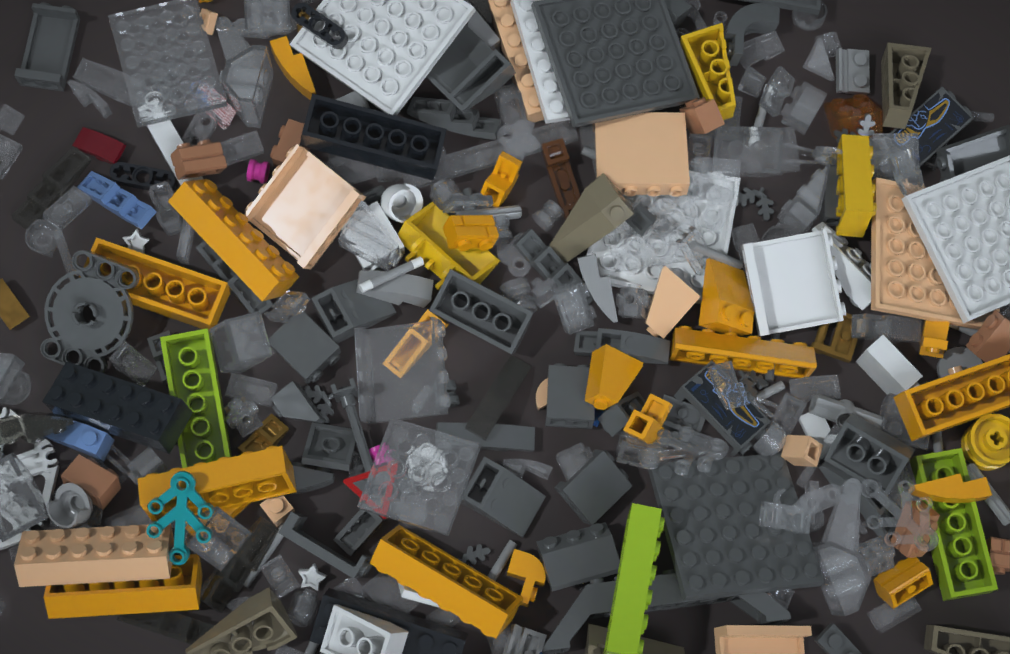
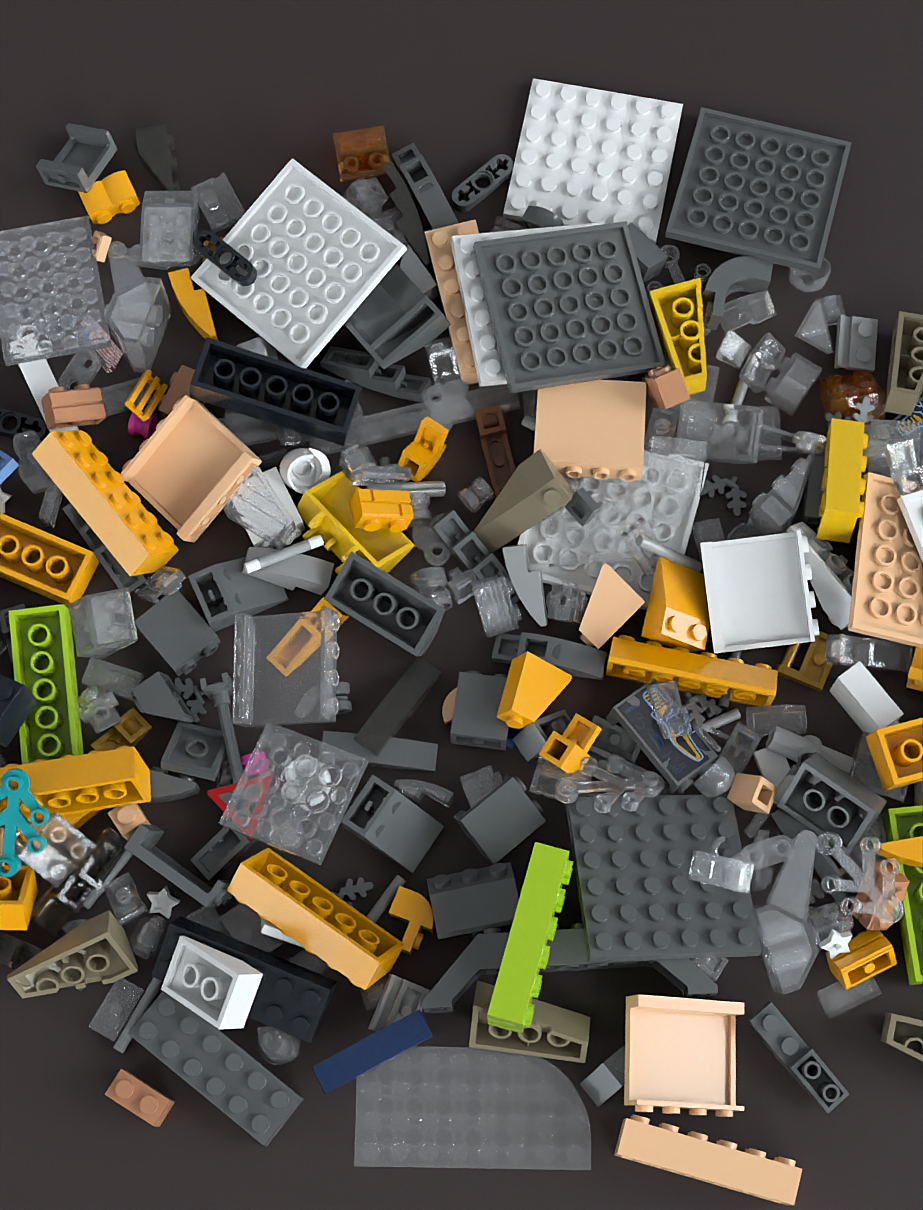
camera: 15 degrees right, 0 degrees up
none -> light orange tile [124,369,168,422]
none -> white piece [819,929,853,959]

